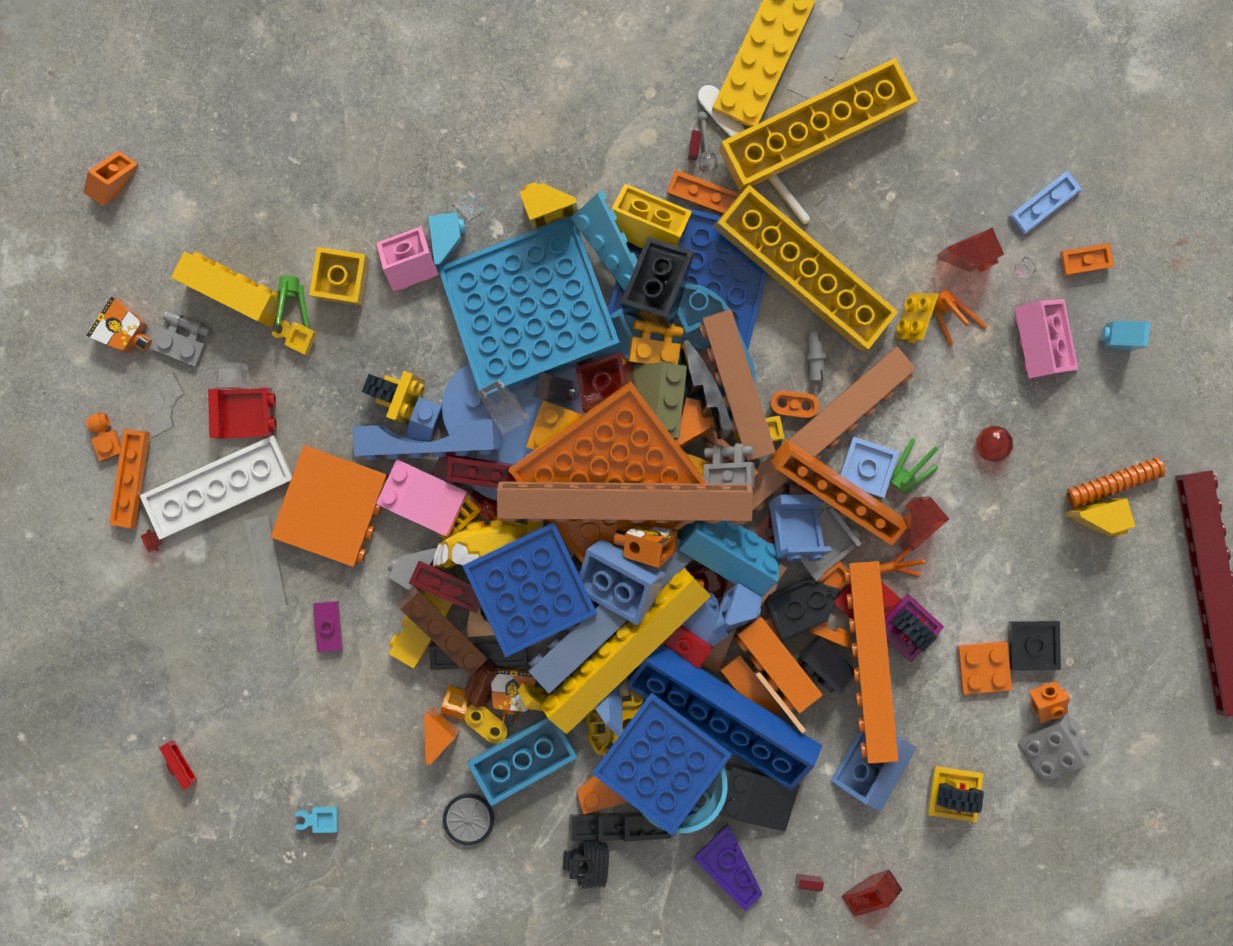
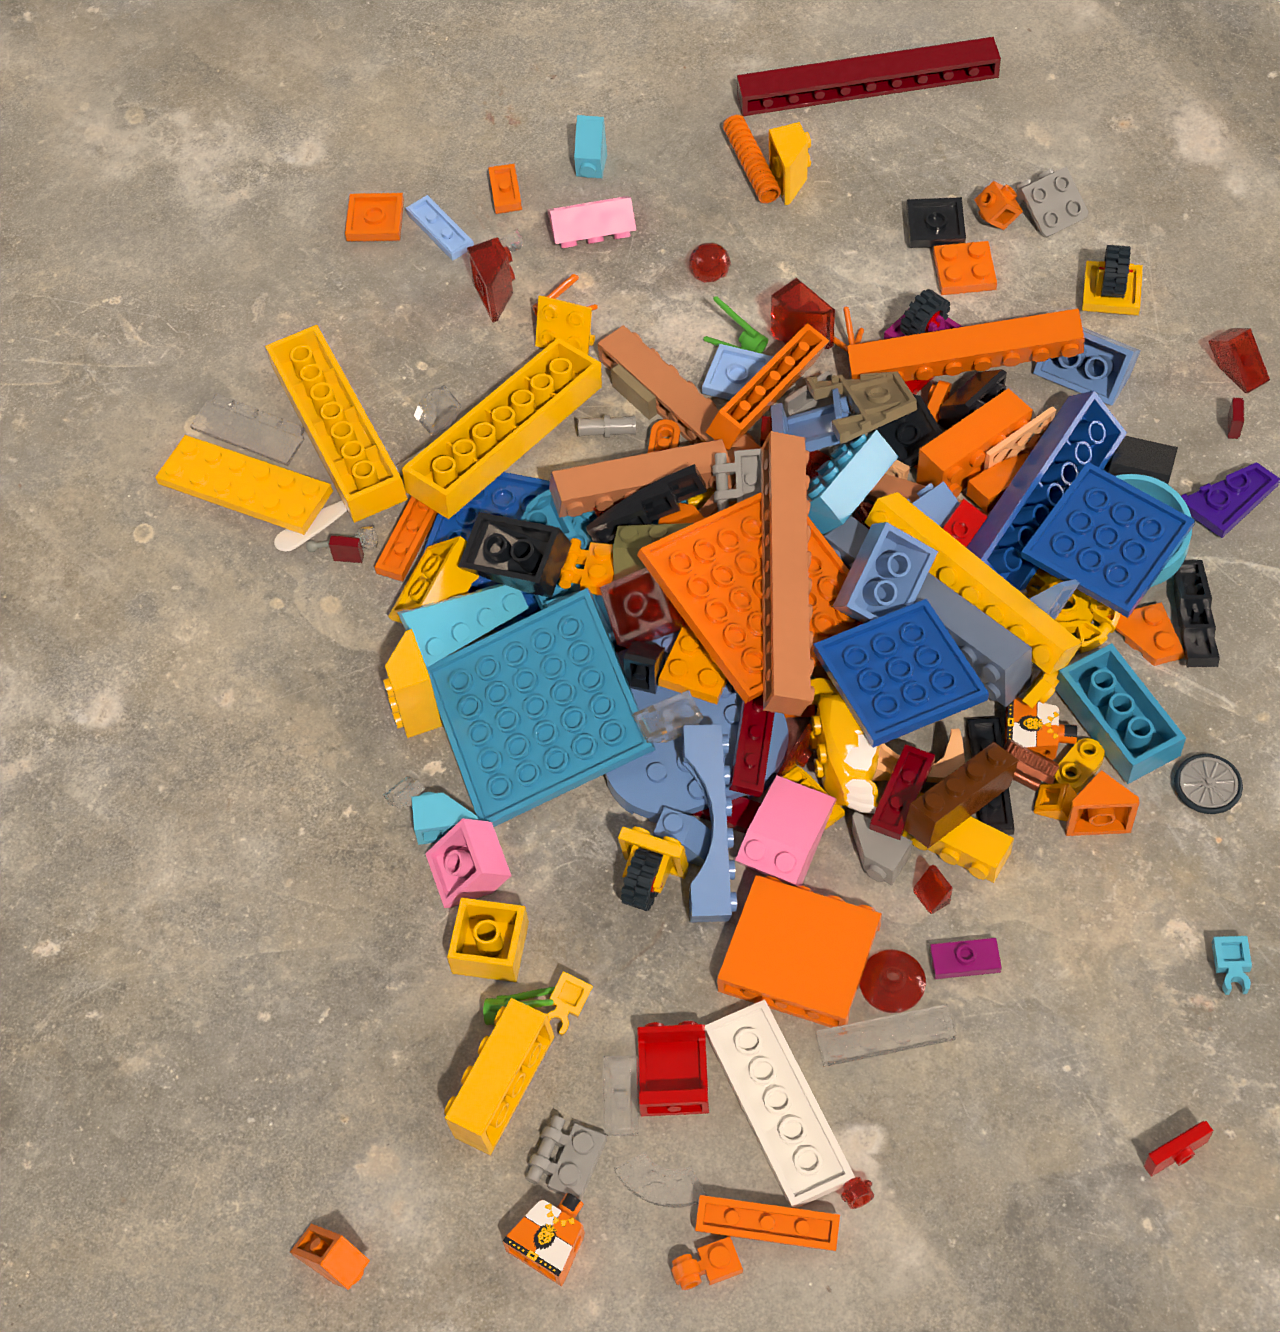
camera: 80 degrees left, 30 degrees down
black piece [563,840,609,889] -> none
orange torso [614,524,678,568] -> none
medium blue slope [712,583,762,634] -> none
none -> orange plate [345,193,404,241]
none -> dark tan tile [611,364,657,420]
none -> dark tan wing [806,372,917,444]
none -> clear red dish [859,950,926,1013]
none -> clear red slope [913,864,953,914]

